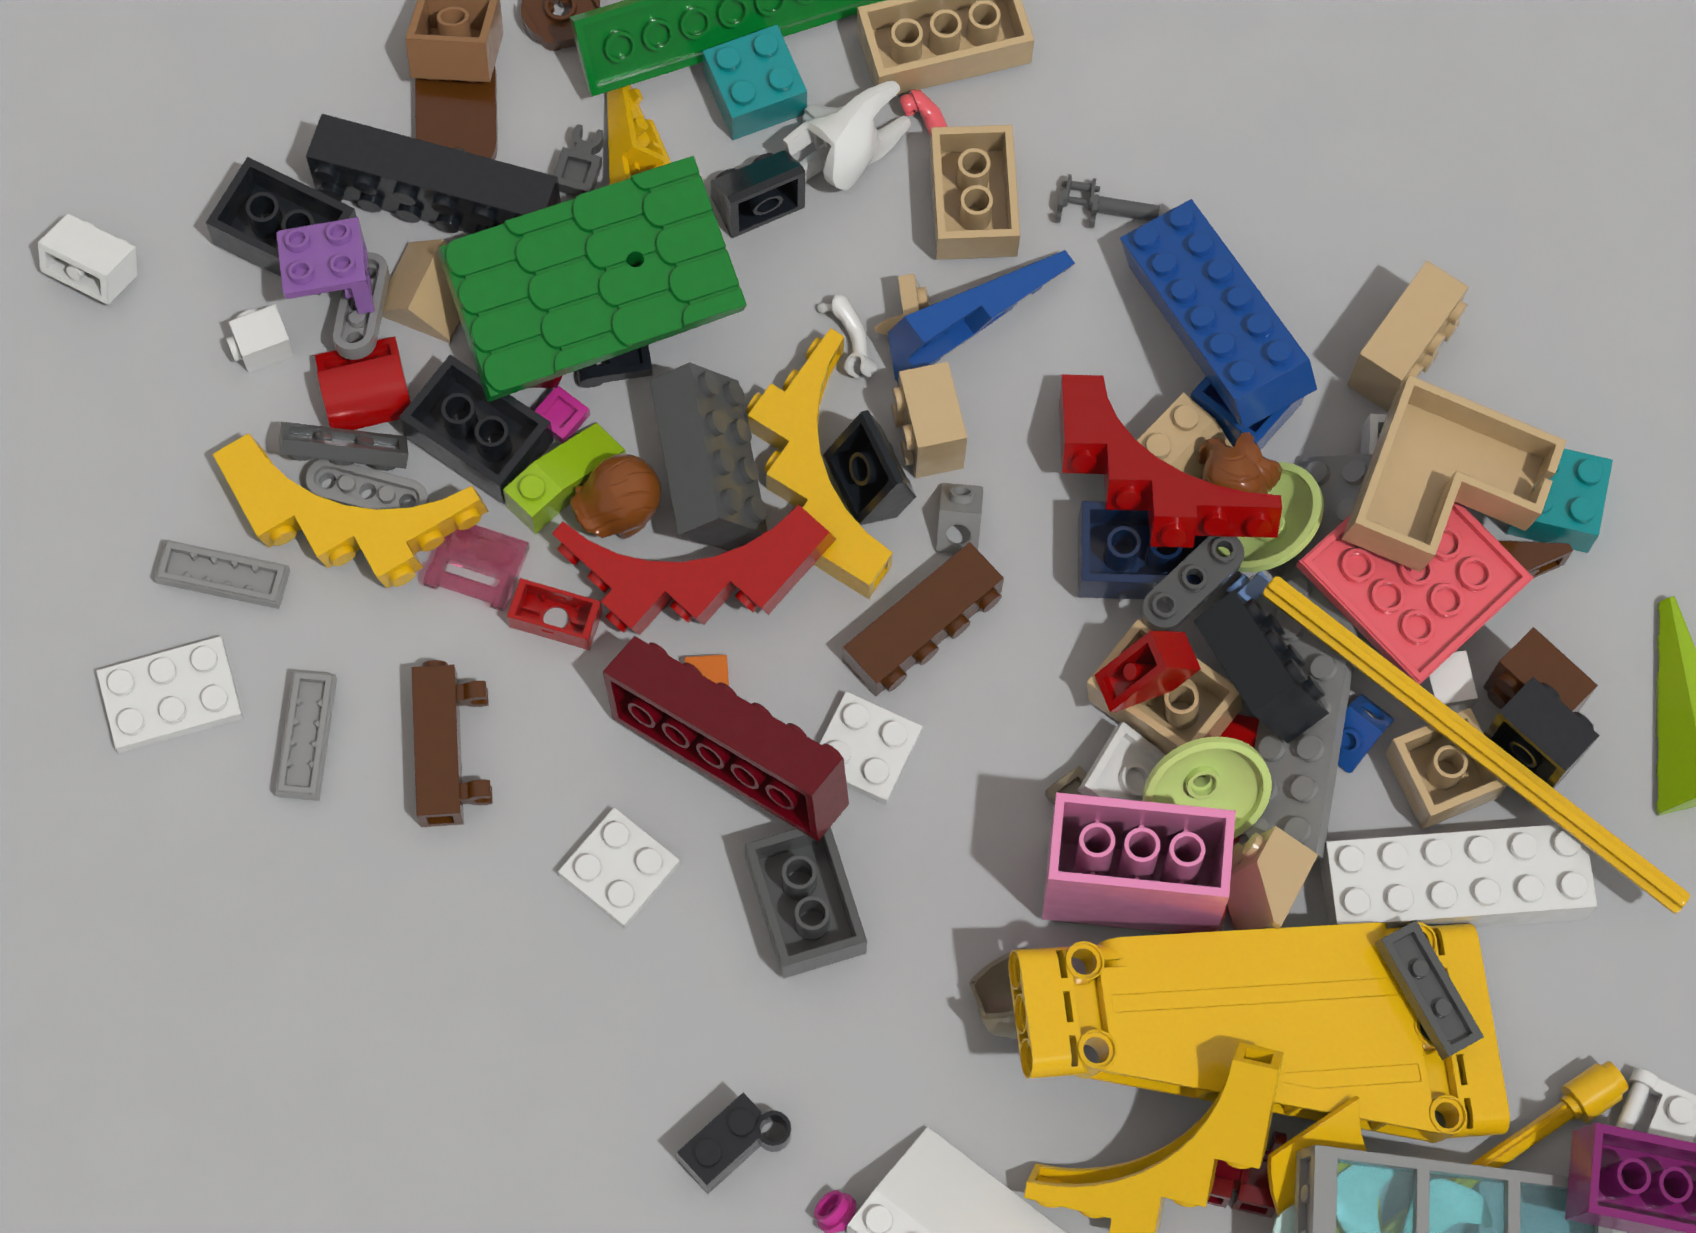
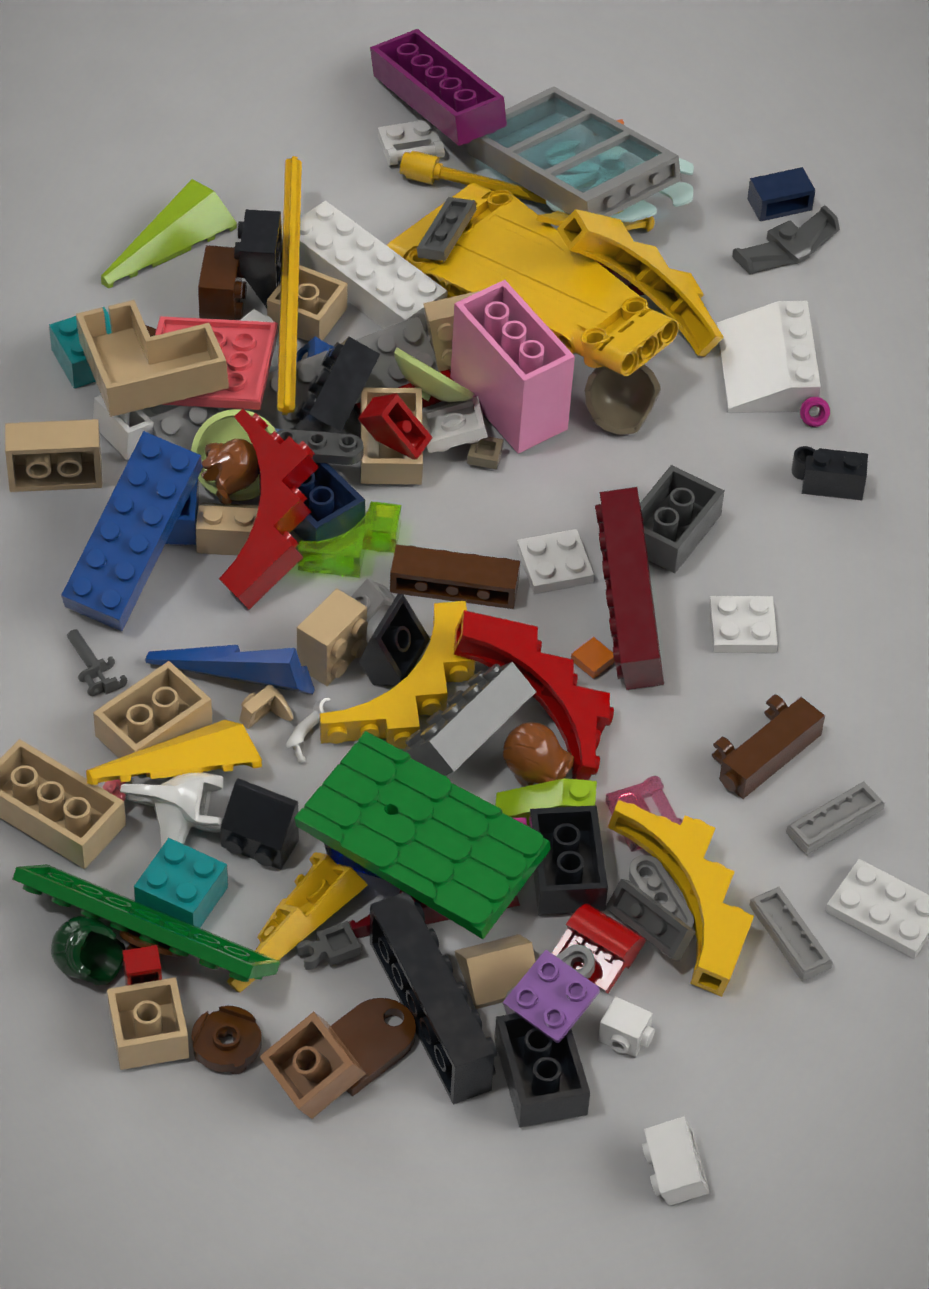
camera: 130 degrees left, 20 degrees down
red piece [507,578,603,651] -> none
none -> yellow wedge [86,719,262,785]
none -> clear neon green arch [298,501,402,578]

